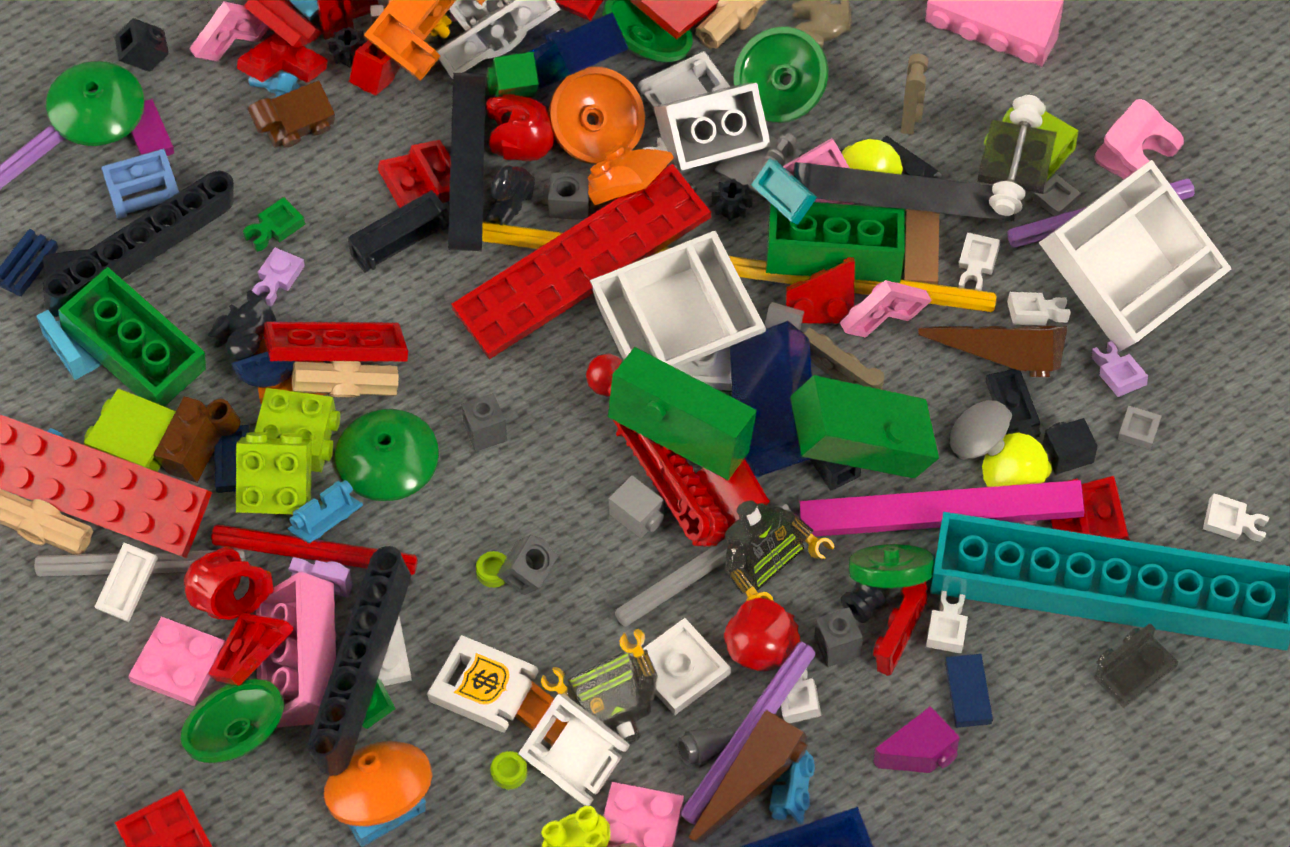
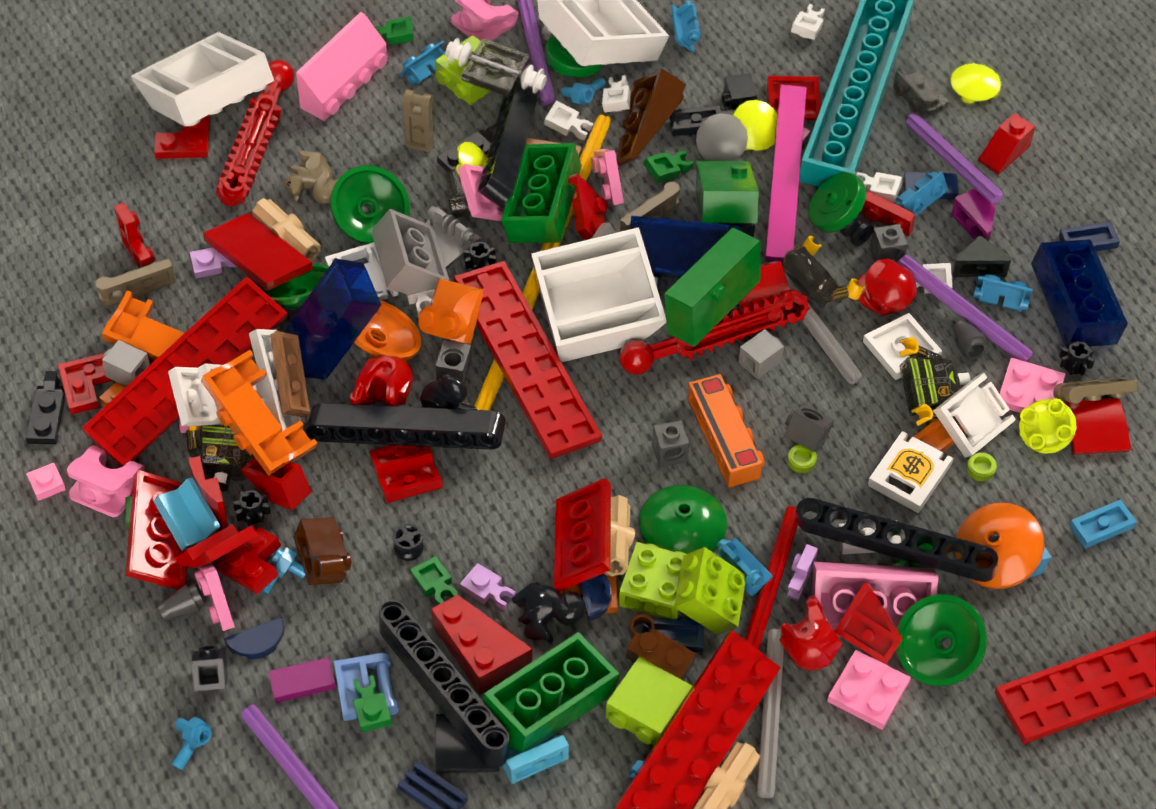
camera: 85 degrees left, 5 degrees down
green dish [46,61,145,146] -> none
white tile [95,543,158,622] -> none
black container [348,190,449,273] -> none
green brick [486,52,538,98] -> none
reddish brown wedge [688,710,808,845] -> none
teal tile [751,158,817,224] -> none
lavender plate [1092,341,1148,397] -> none
light grey tile [1118,406,1162,450] -> none
none -> dark azure piece [172,717,212,771]
none -> dark blue tile [224,617,284,660]
none -> medium nougat tile [270,331,310,418]
none -> green plate [353,675,392,733]
none -> green plate [374,16,414,45]
none -> black wheel [393,524,424,561]
none -> dark azure hinge [399,40,446,85]
none -> wedge [431,595,532,695]
none -> dark azure piece [561,78,606,105]
none -> green plate [643,151,694,183]
none -> dark azure hinge [670,1,701,52]
none -> orange brick [687,374,765,488]
none -> dark azure hinge [894,171,948,217]
none -> medium lavender axle [905,114,1003,204]
none -> neon yellow dish [950,63,1001,104]
none -> pearl dark grey slope [952,236,1011,277]
none -> red slope [978,113,1036,175]

